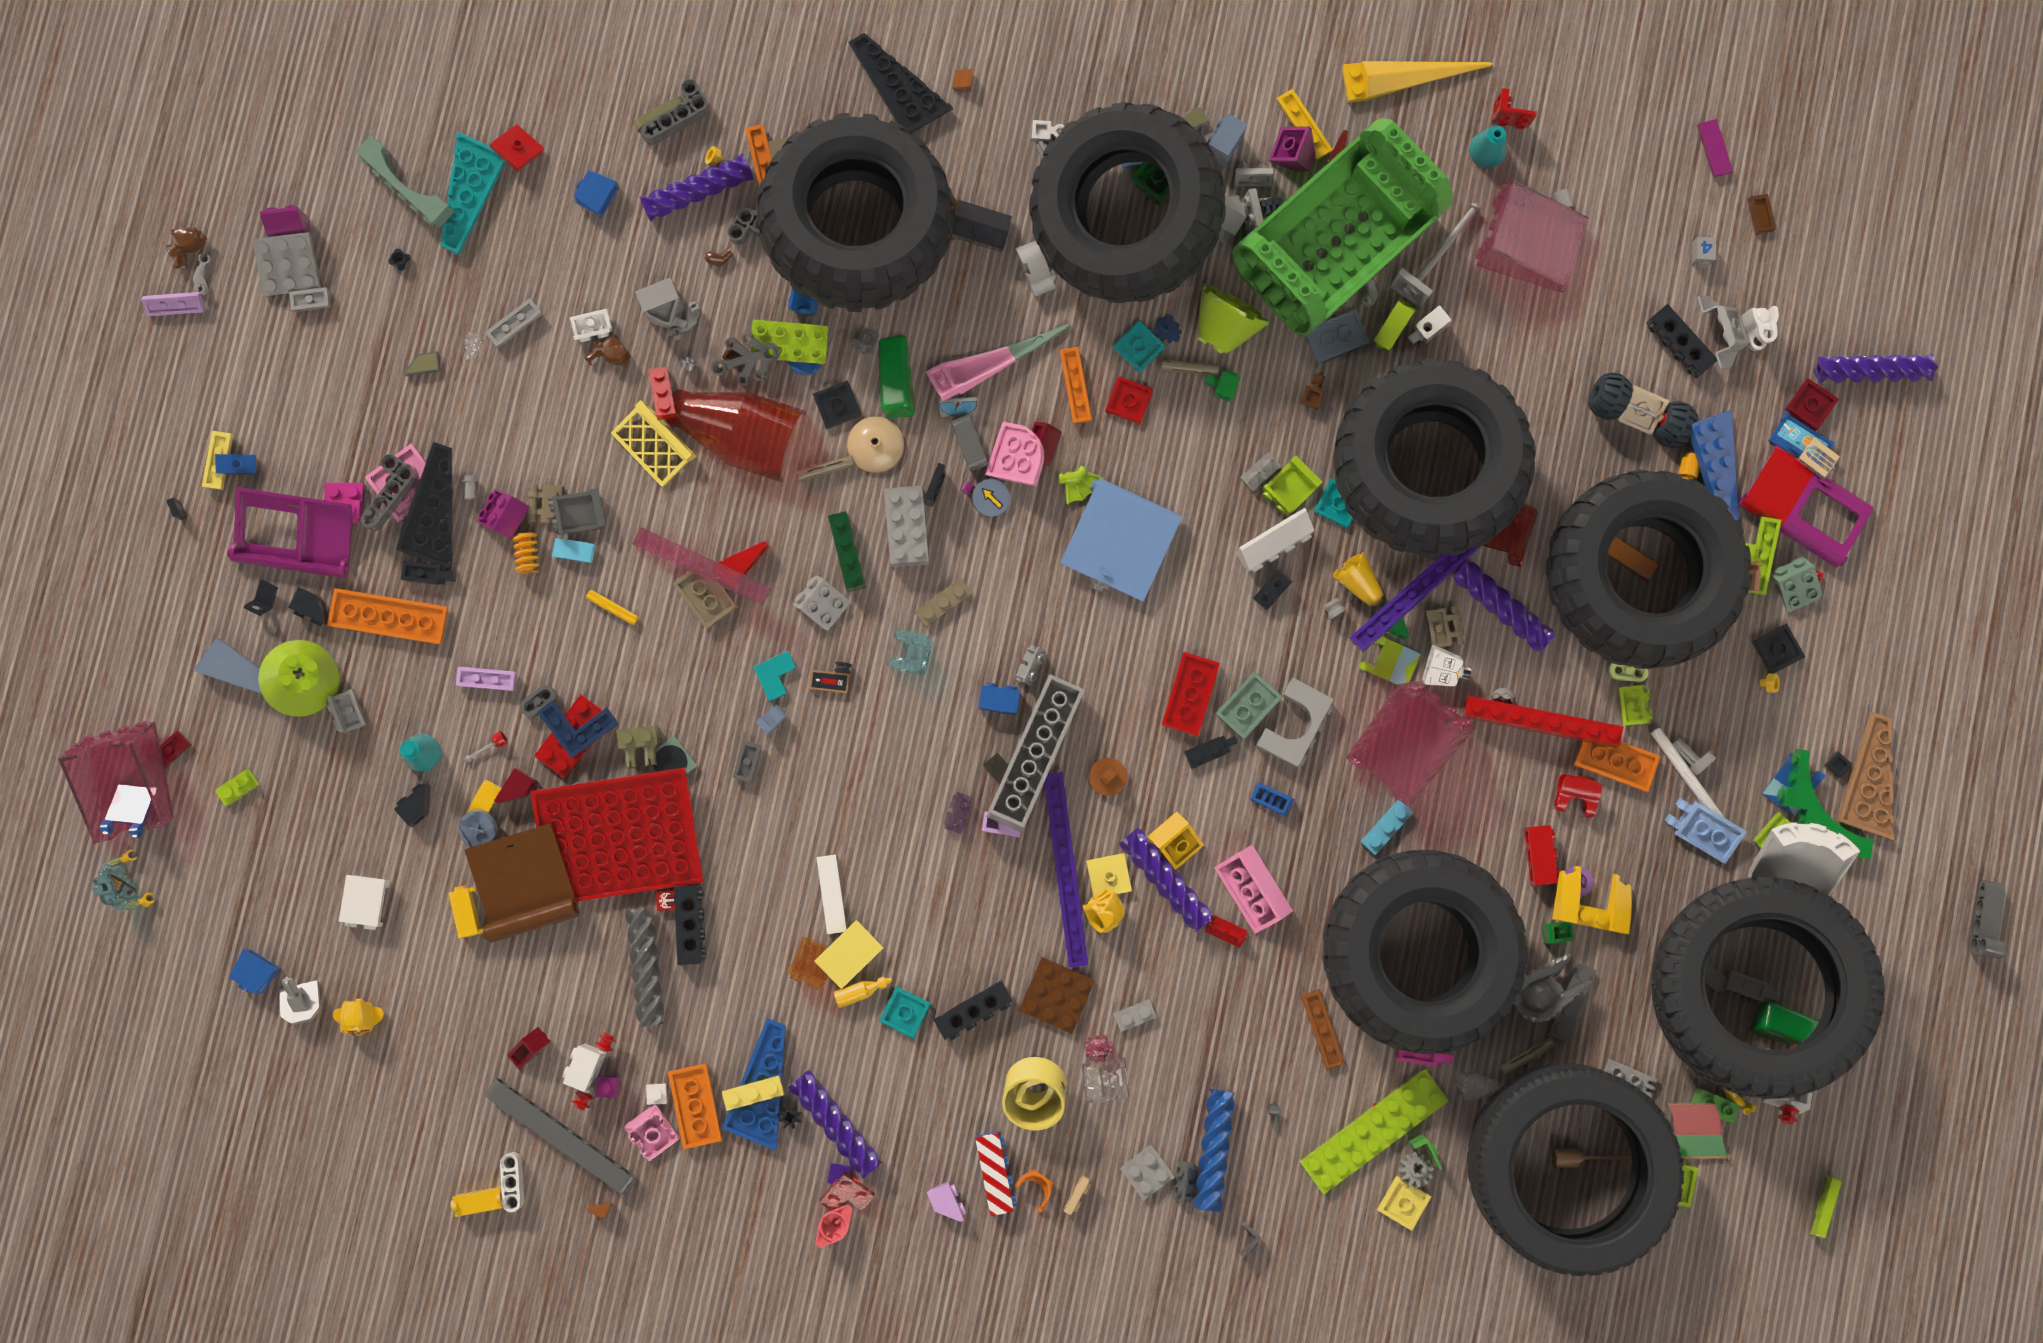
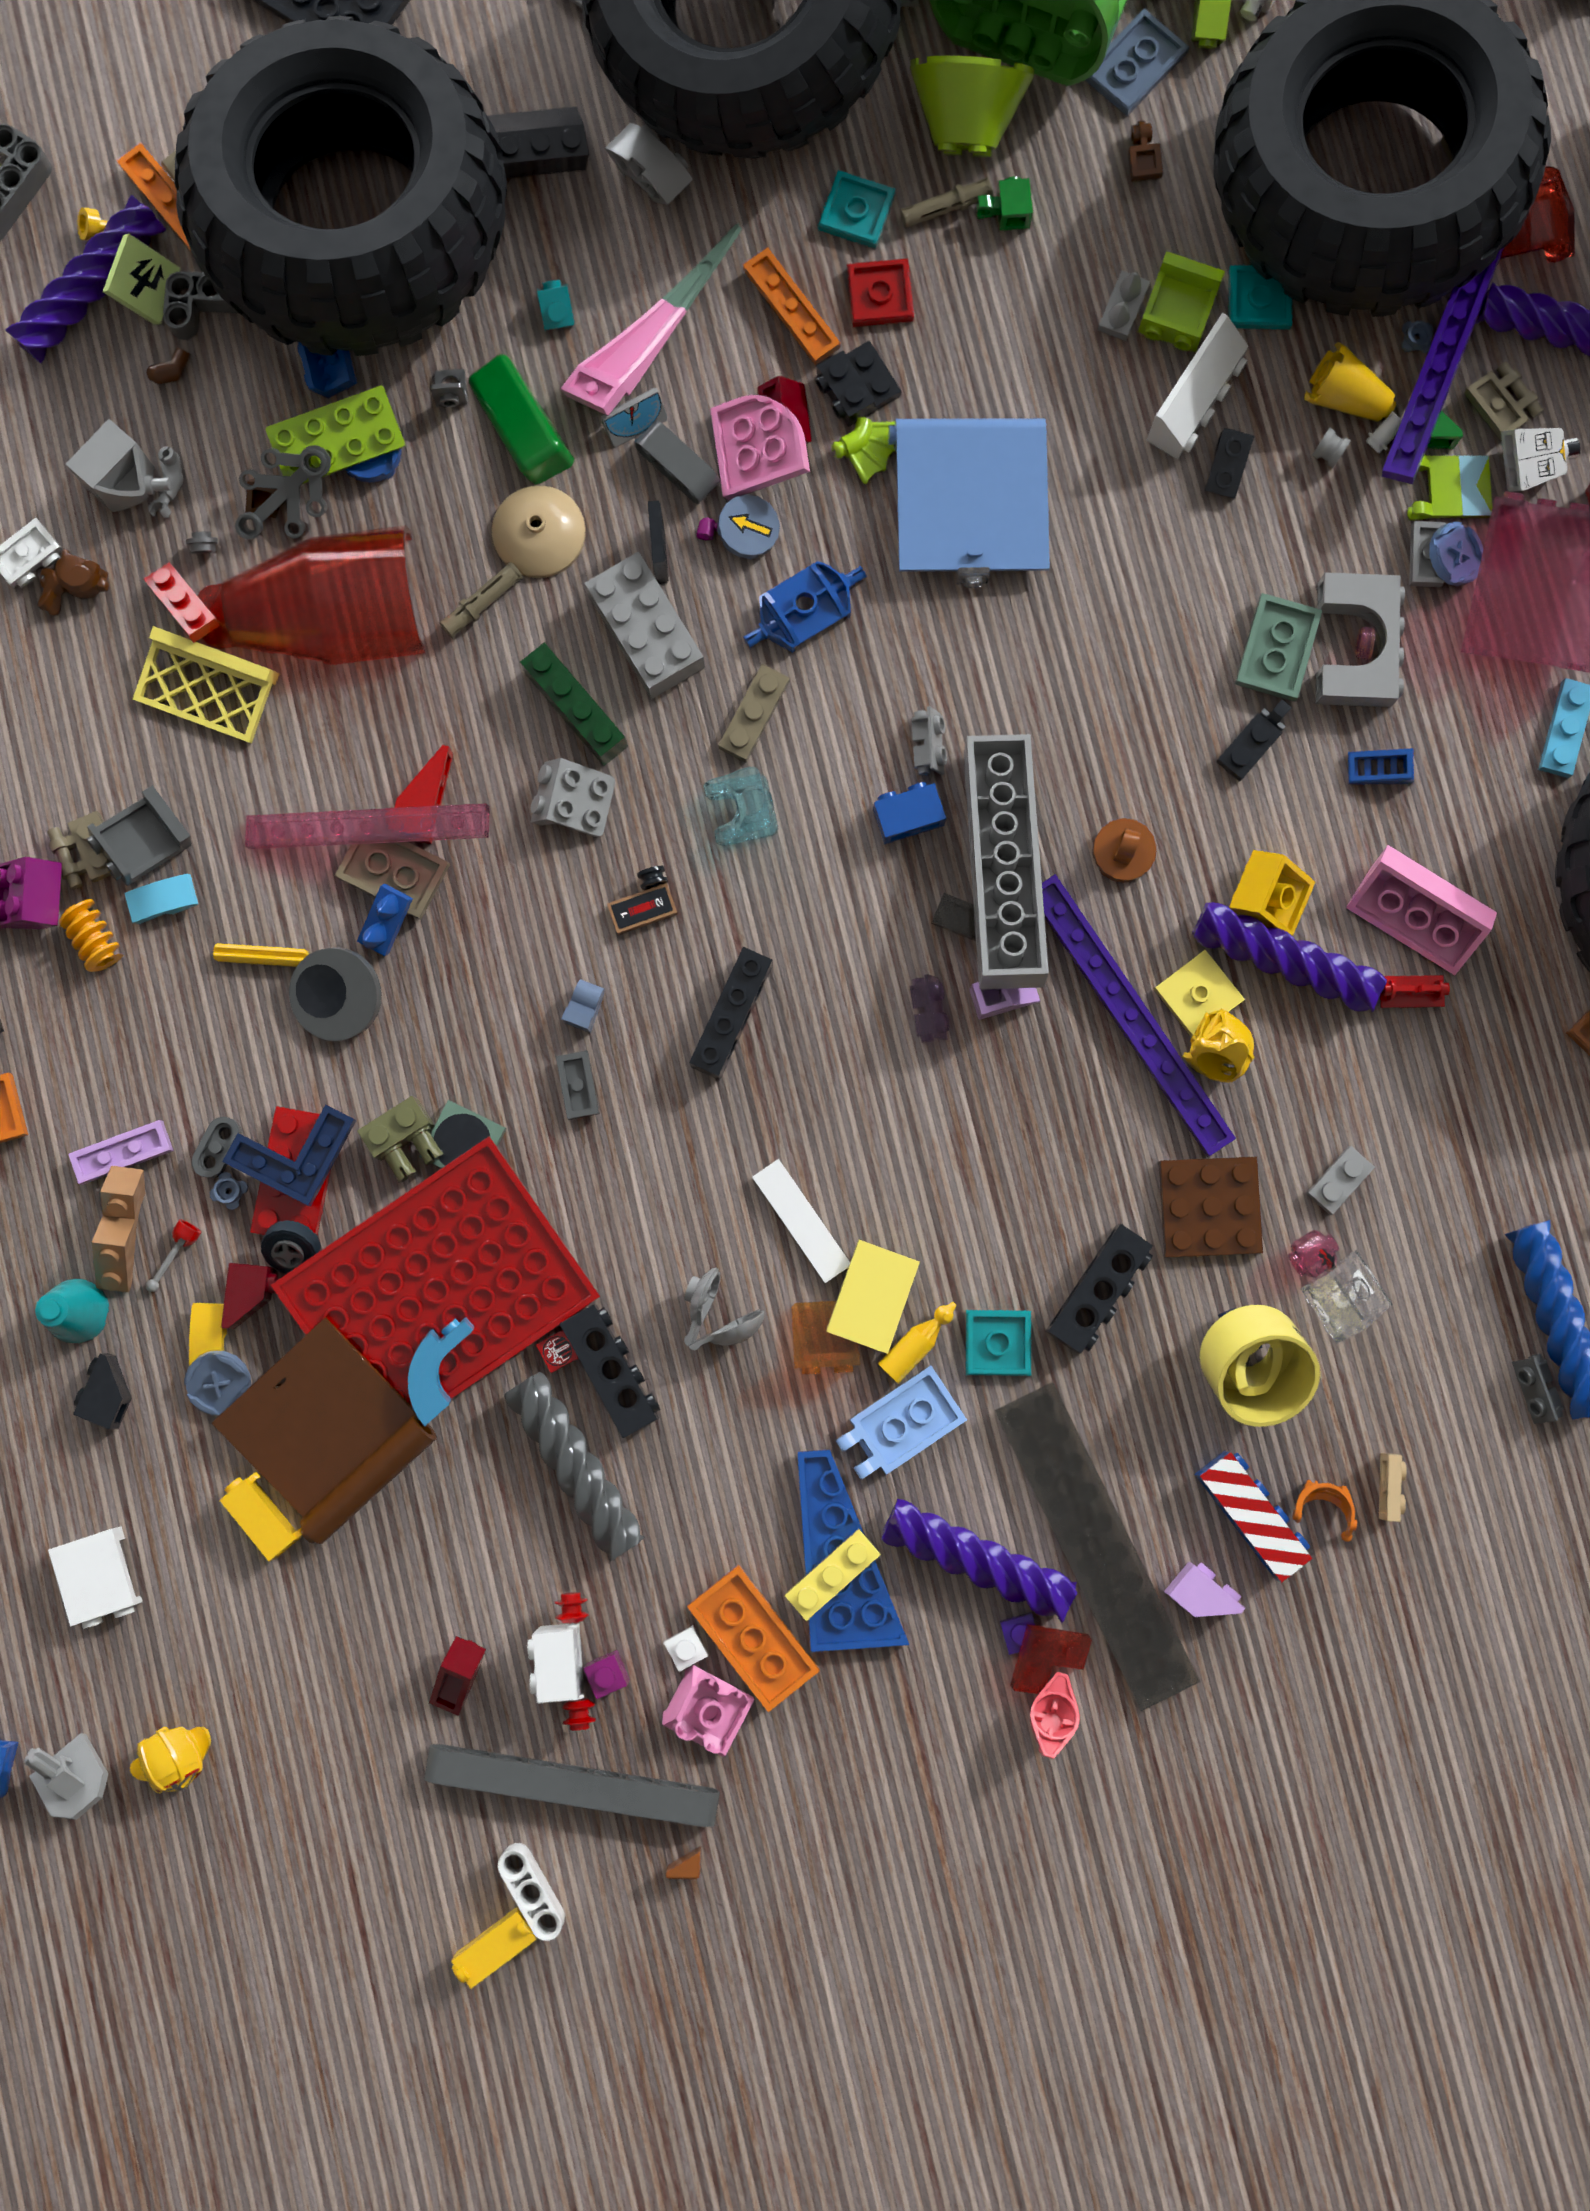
camera: 25 degrees left, 0 degrees up
teal tile [753,651,796,702] -> none
black gear [778,1104,802,1129] -> none
black tile [813,380,862,430] -> none
light grey plate [1120,1145,1175,1201] -> none
dark blue piece [1154,316,1182,344] -> none
red plate [1161,652,1220,736] -> none
none -> medium nougat arch [92,1166,146,1292]
none -> yellowish green tile [103,234,181,325]
none -> sand blue plate [210,1172,248,1210]
none -> black wheel [261,1220,321,1274]
none -> dark grey piece [289,947,382,1041]
none -> blue tile [357,884,413,956]
none -> dark azure arch [408,1317,474,1426]
none -> teal bracket [537,279,575,330]
none -> light grey animal [684,1268,765,1350]
none -> black brick [689,947,773,1080]
none -> blue plate [743,561,867,653]
none -> black plate [815,340,902,427]
none -> light blue tile [835,1365,967,1479]
none -> clear smoke plate [994,1382,1200,1711]
none -> clear pink tile [1356,627,1375,660]
none -> white pin [1366,411,1402,453]
none -> sand blue plate [1401,321,1433,353]
none -> light grey plate [1409,521,1445,587]
none -> medium blue tile [1429,521,1484,586]

